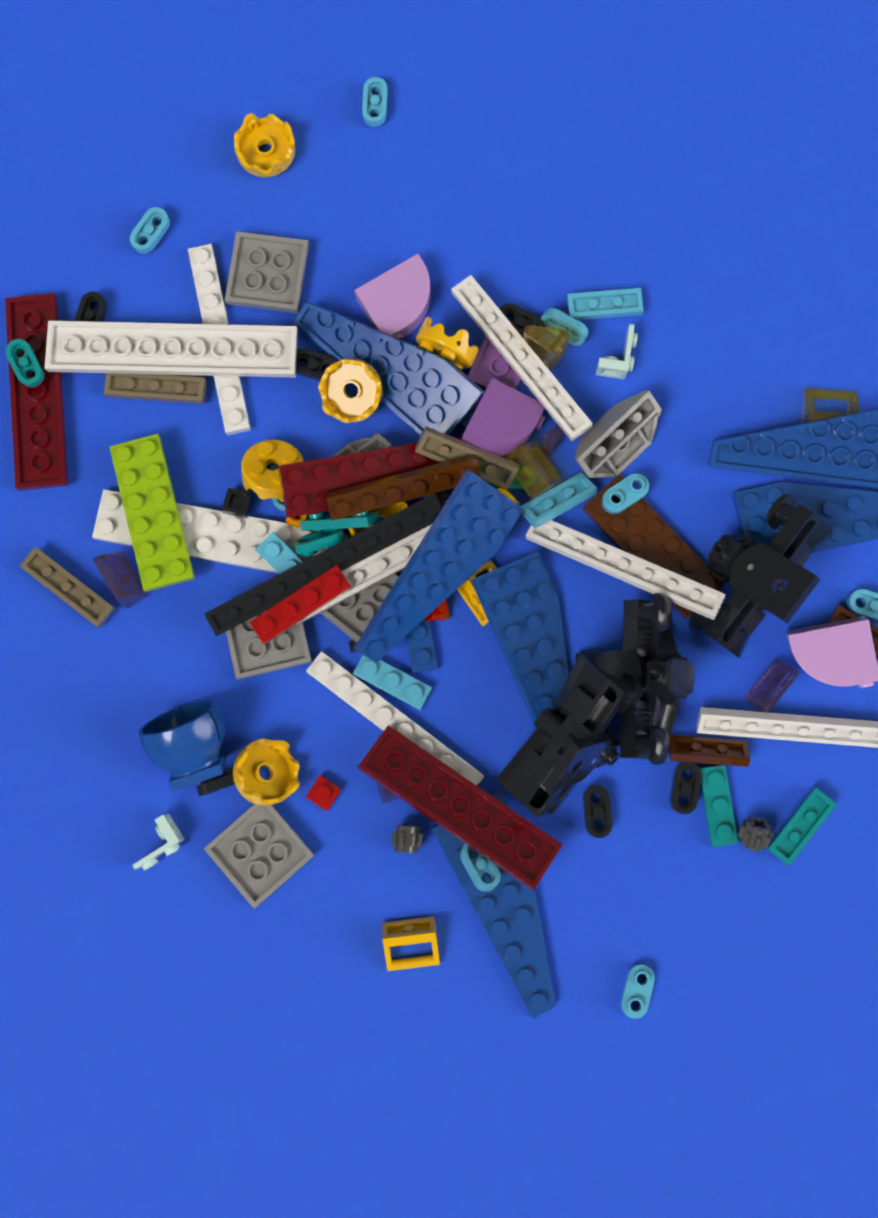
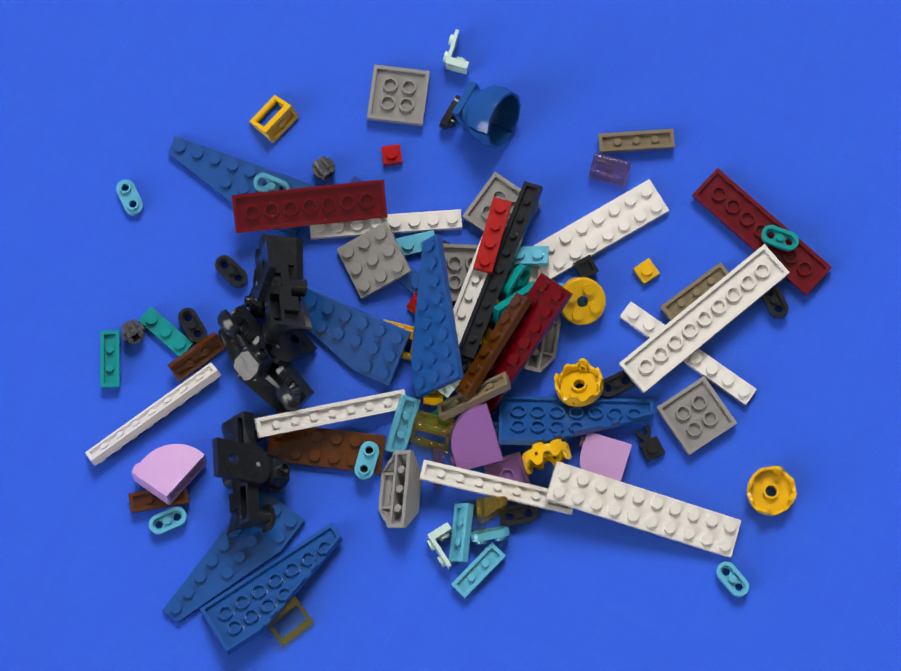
camera: 135 degrees right, 5 degrees down
lime plate [109,434,195,592] -> none
medium azure plate [130,207,170,254] -> none
yellow plate [233,739,300,806] -> none
clear purple plate [744,659,799,713] -> none
none -> light grey plate [337,221,412,299]
none -> medium azure plate [449,503,474,563]
none -> white plate [545,461,741,558]
none -> yellow plate [633,258,660,285]
none -> black plate [636,425,665,462]

